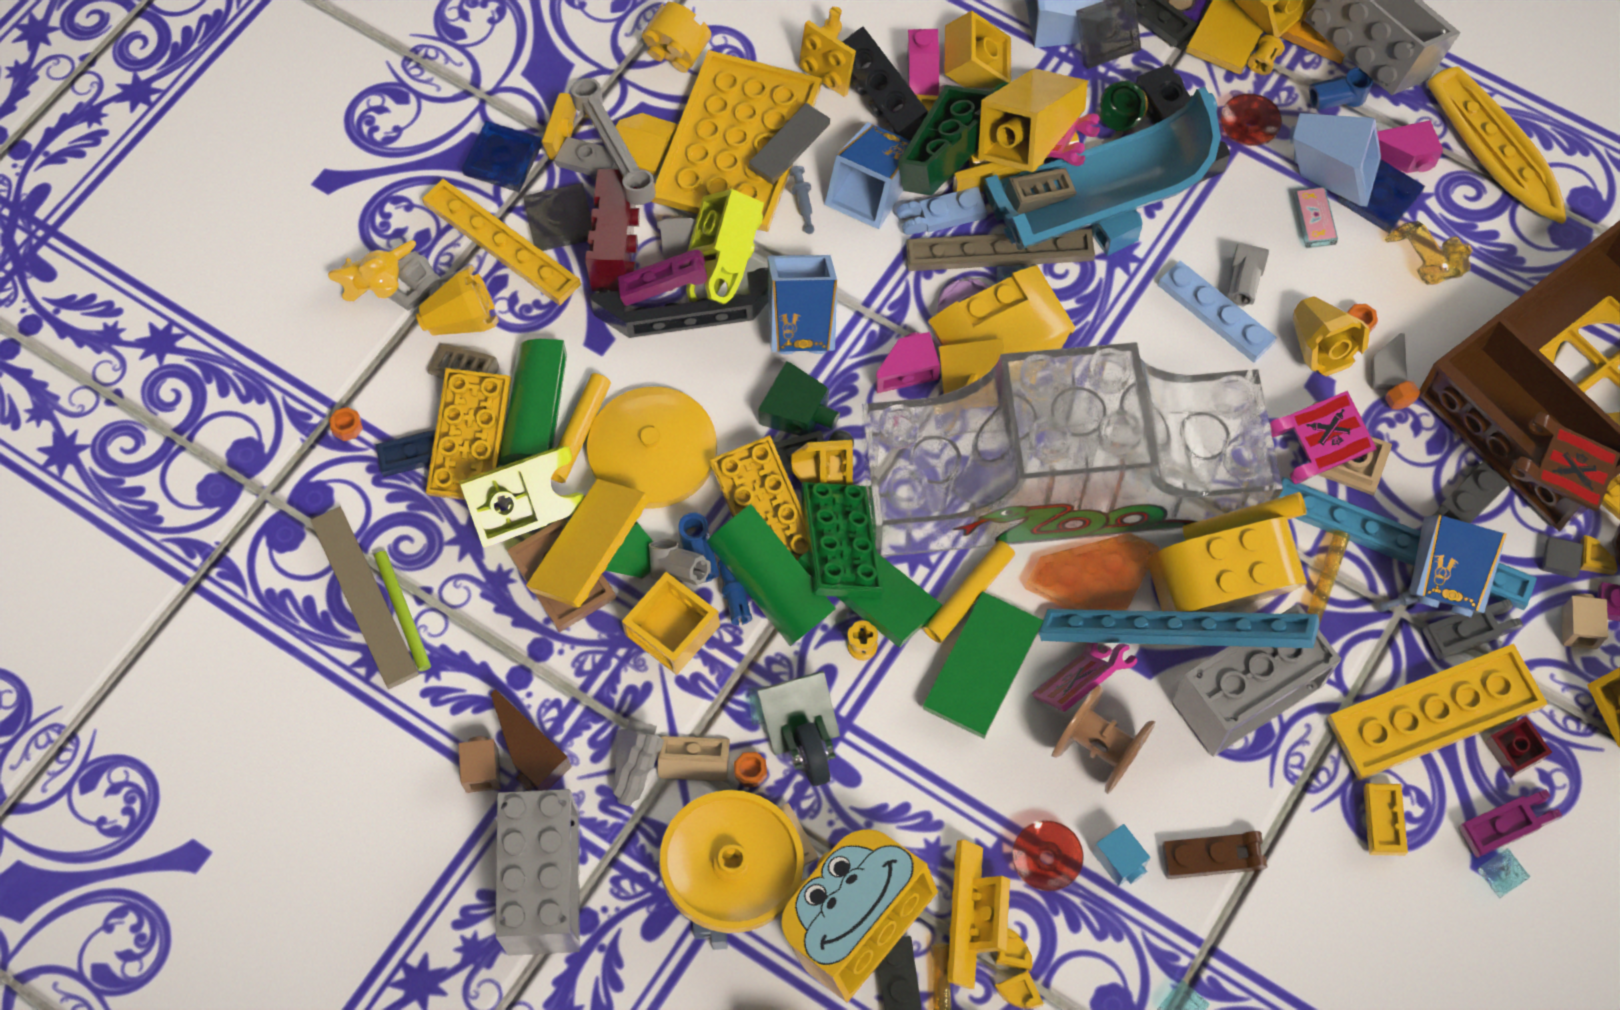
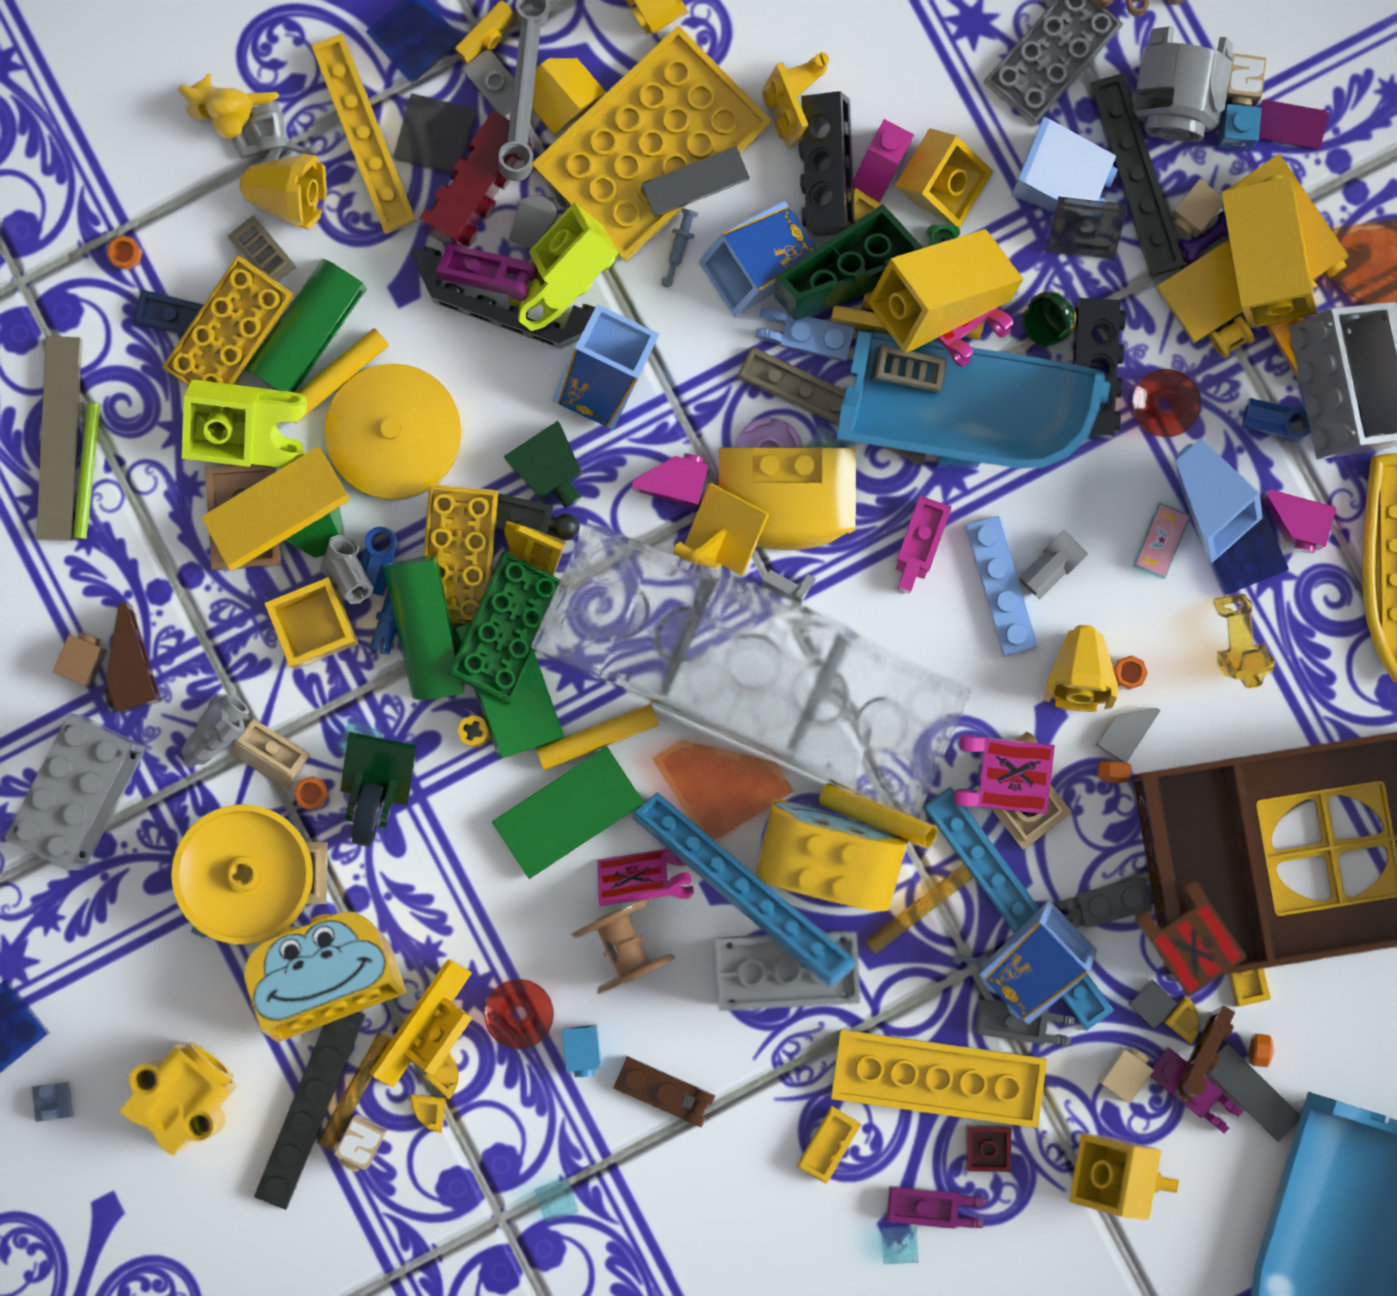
camera: 30 degrees right, 20 degrees up
none -> dark pink hinge [895,496,952,593]

